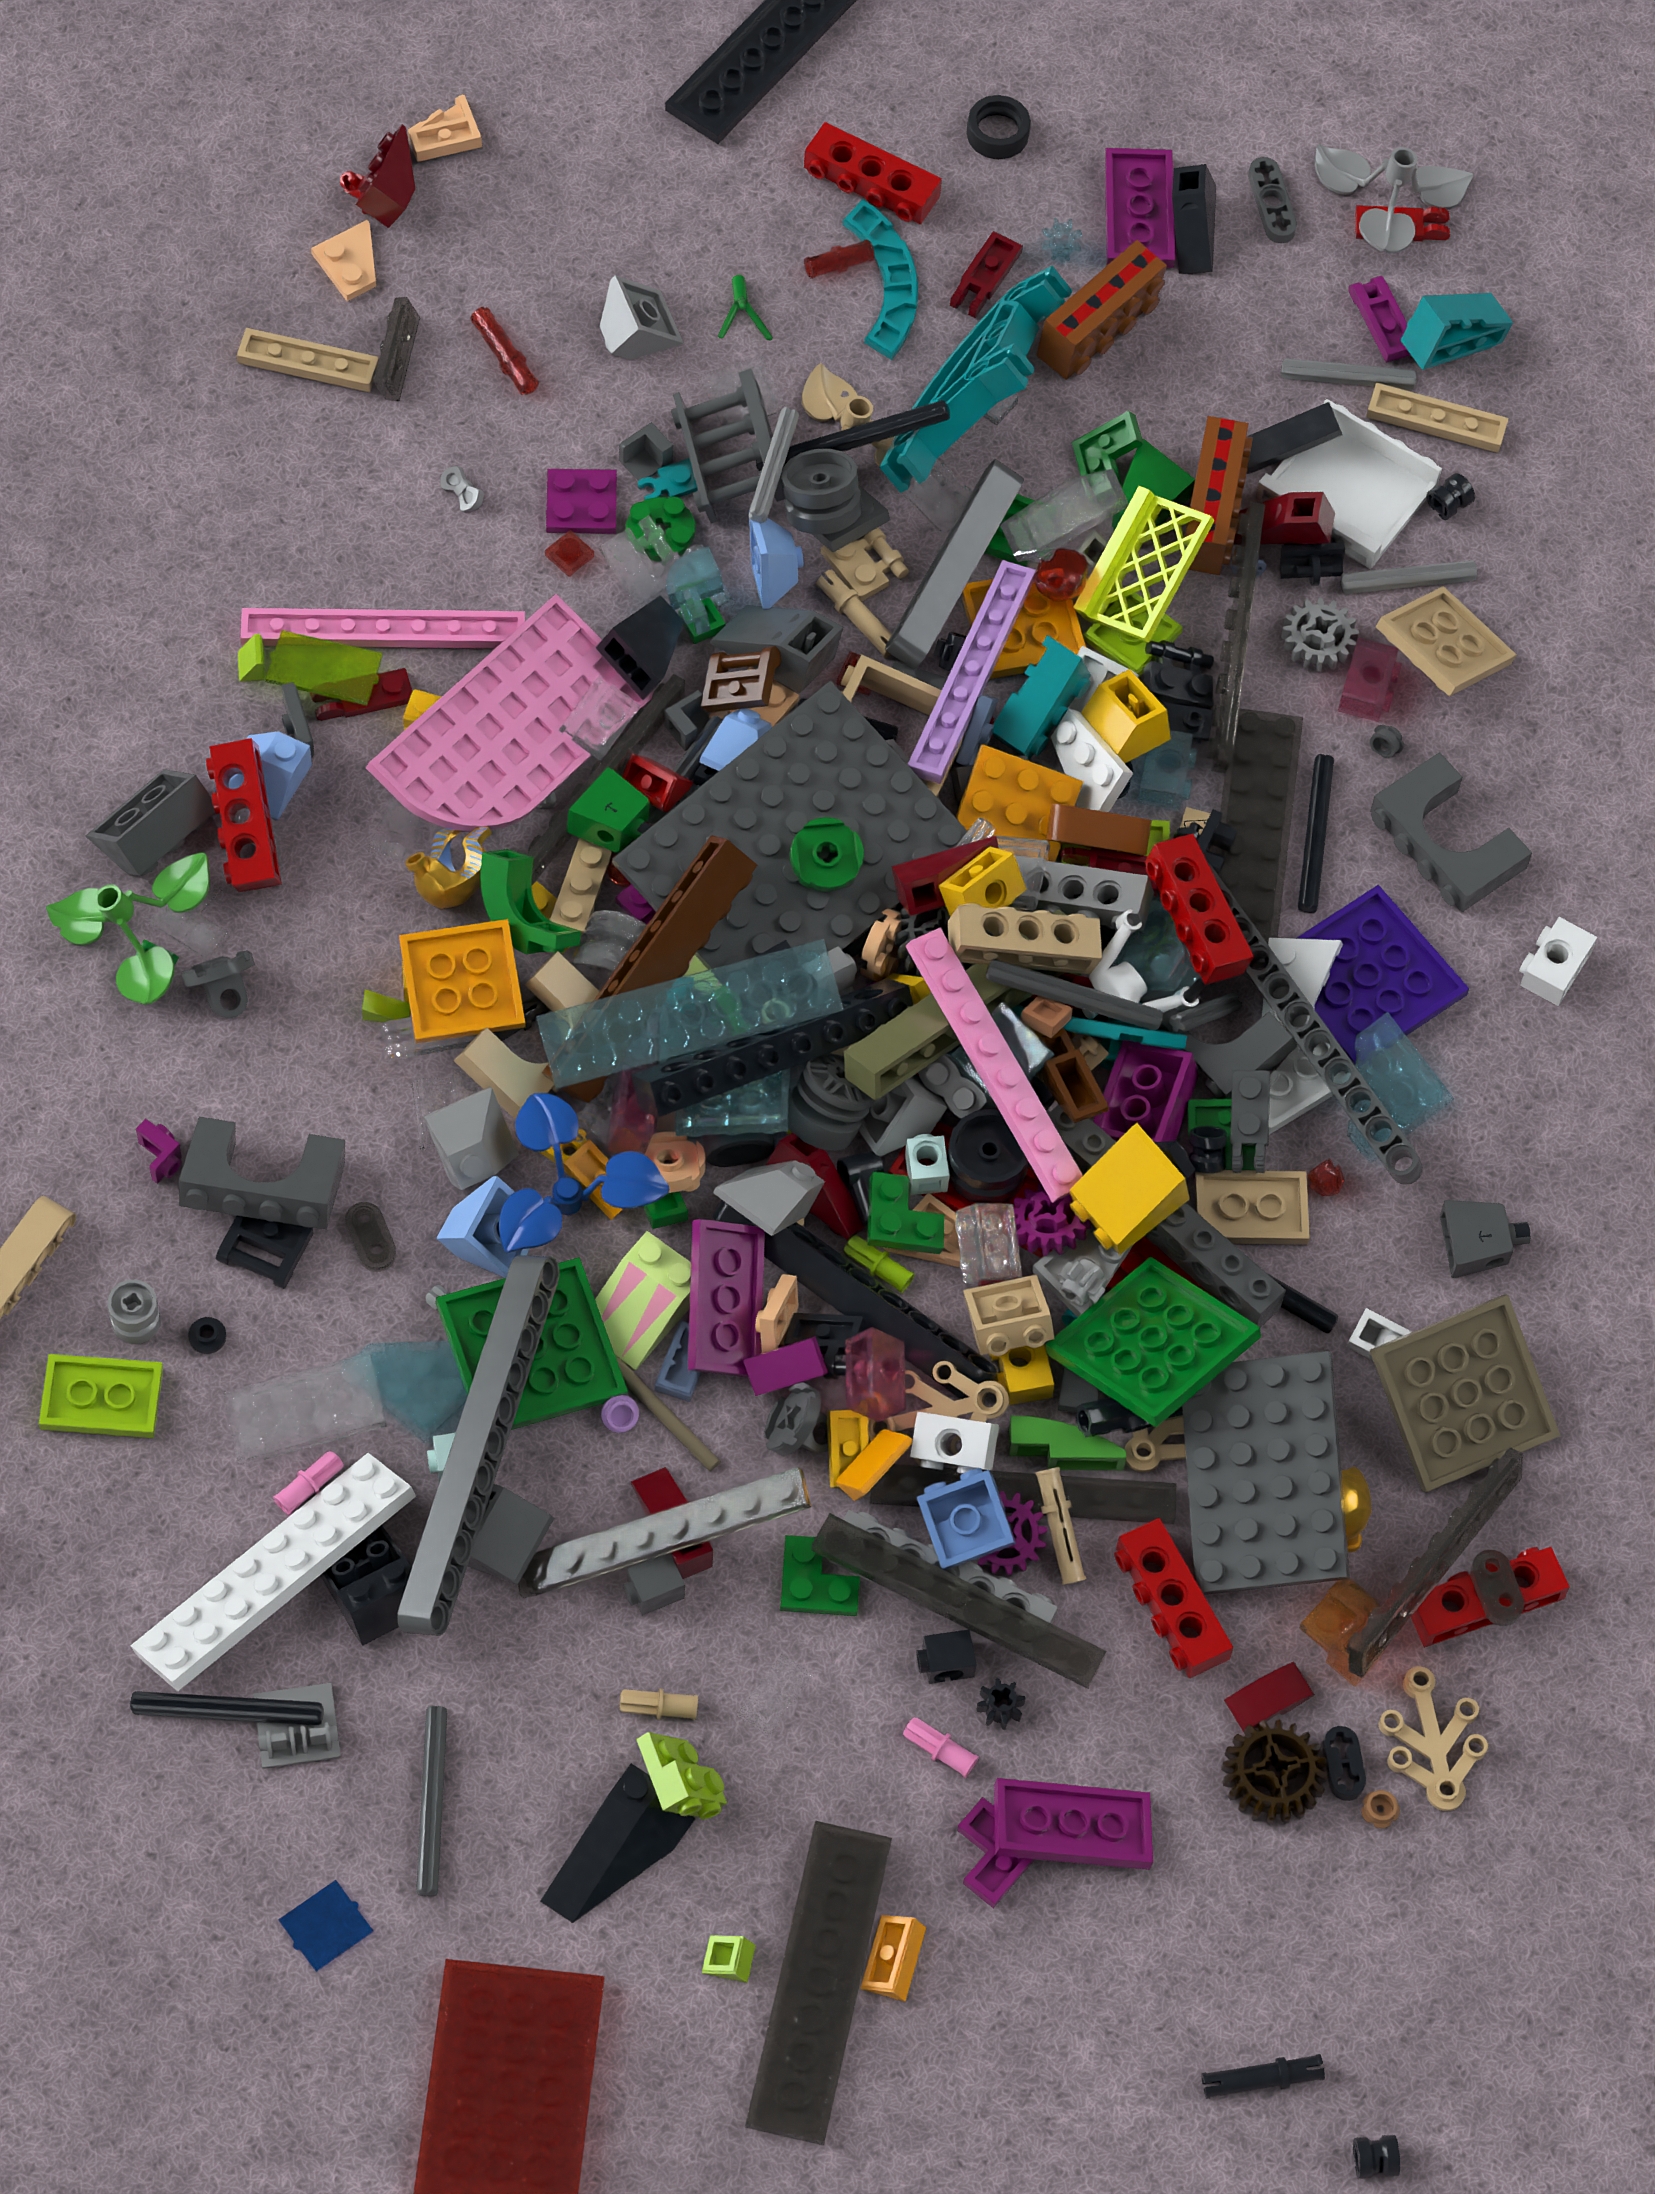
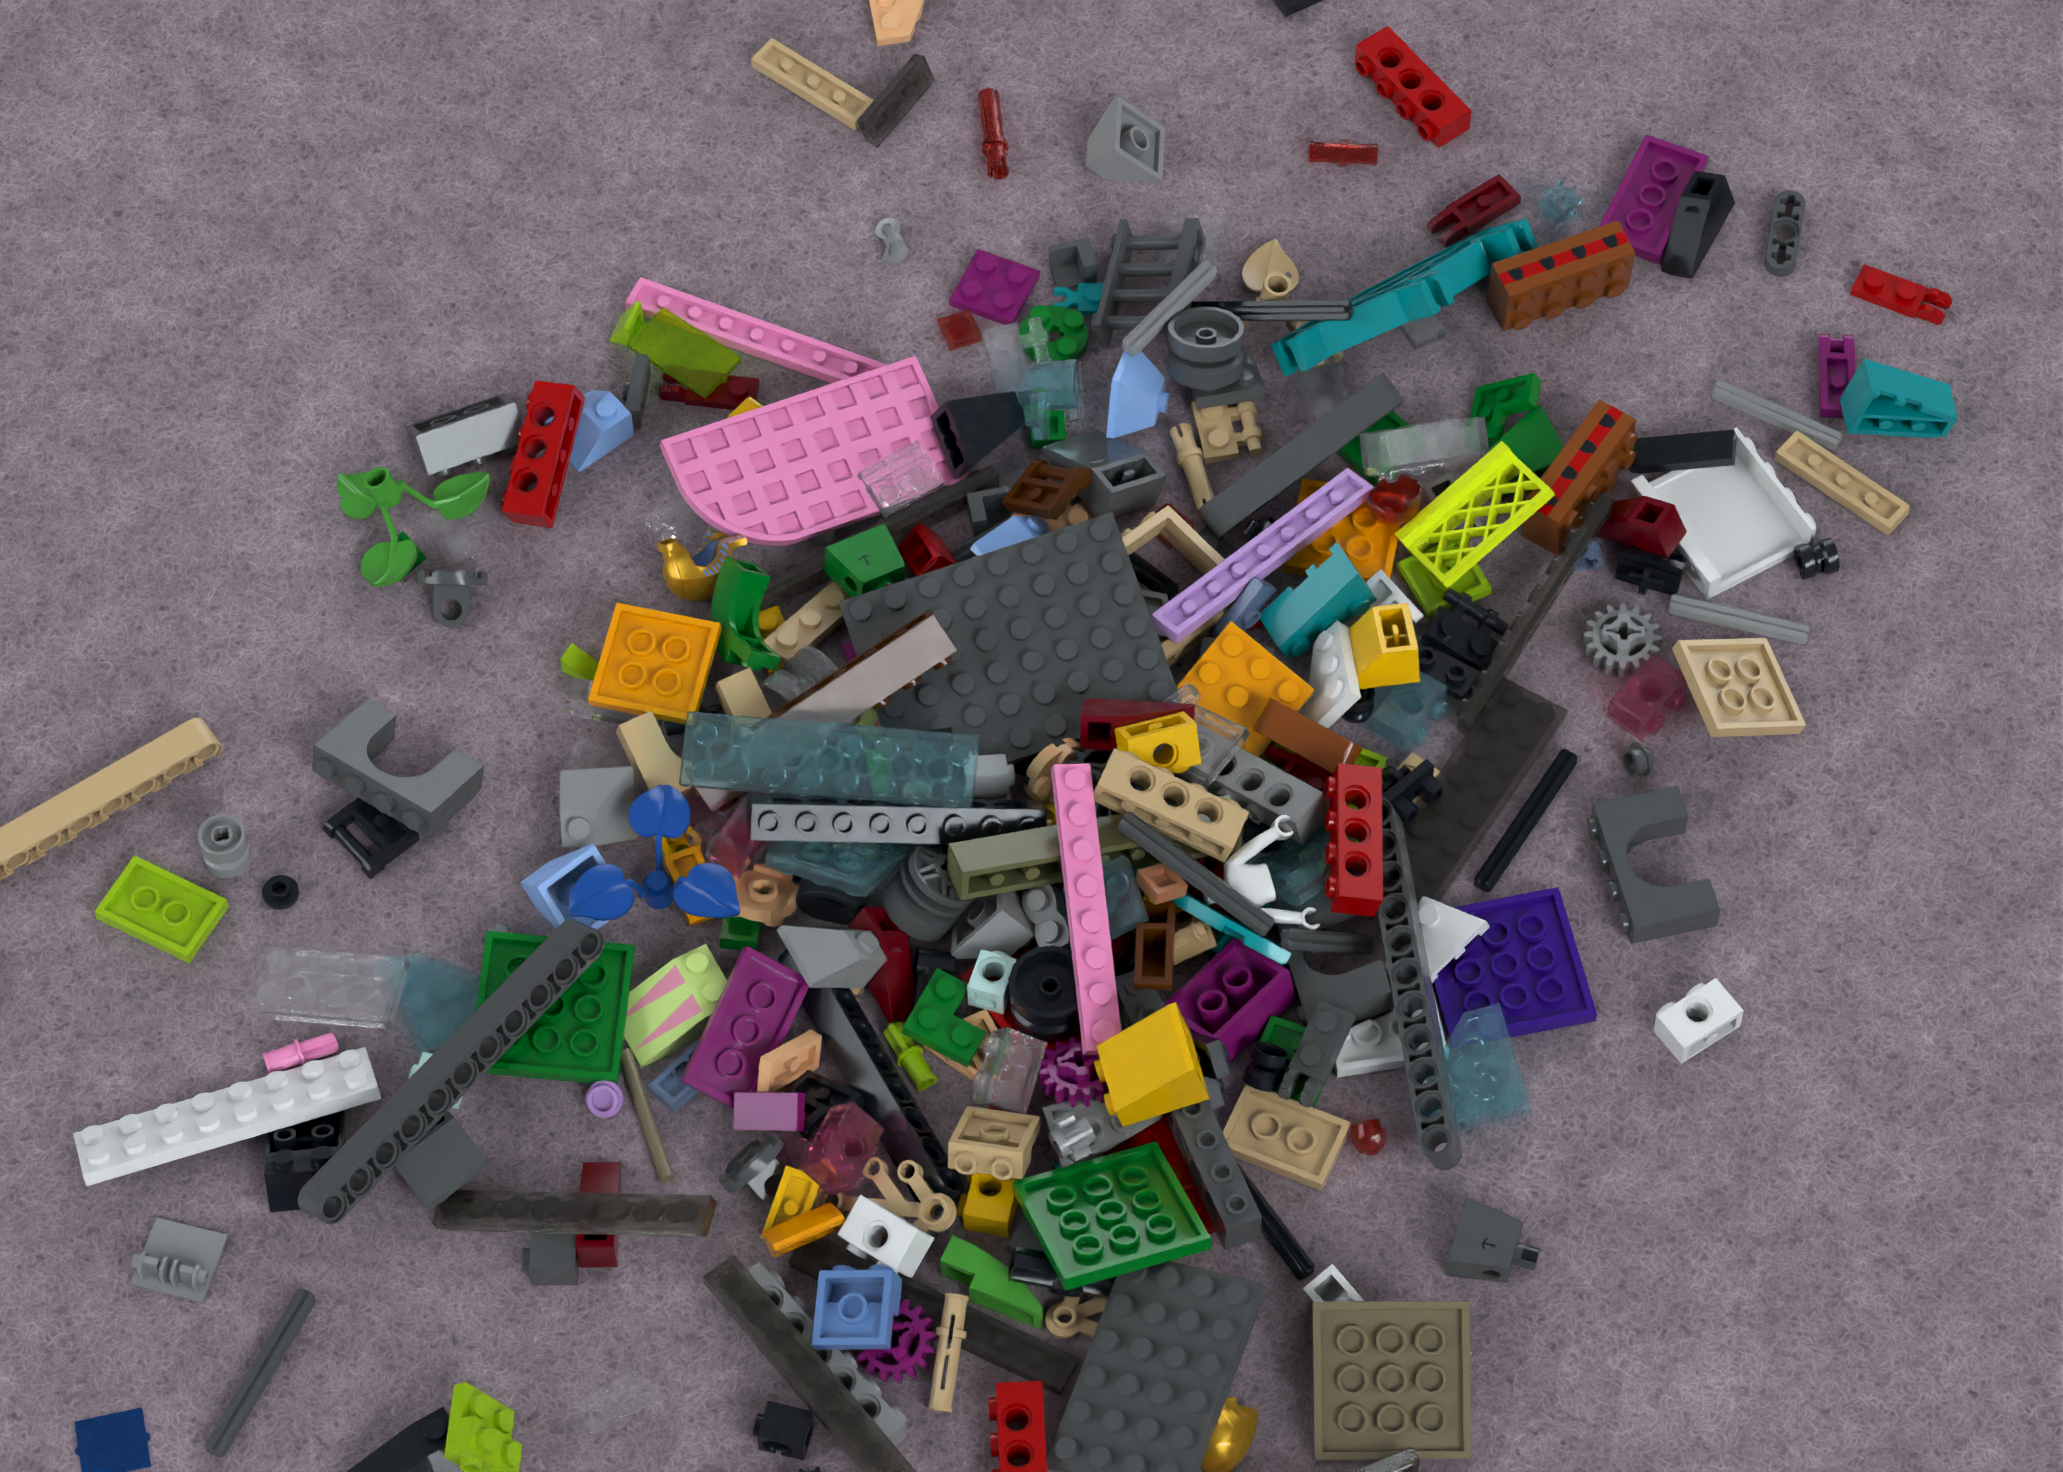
camera: 30 degrees right, 5 degrees down
black axle [130,1691,324,1725] -> none
magenta bracket [136,1118,182,1184] -> none
clear smoke plate [345,1202,396,1272] -> none
tan axle [619,1688,698,1720] -> none
green plant [718,275,773,341] -> none
green plate [780,1535,860,1616] -> none
green plate [790,817,864,892] -> none
teal tile [843,199,918,360] -> none
black tyre [966,95,1031,160] -> none
light grey plant [1315,144,1473,253] -> none

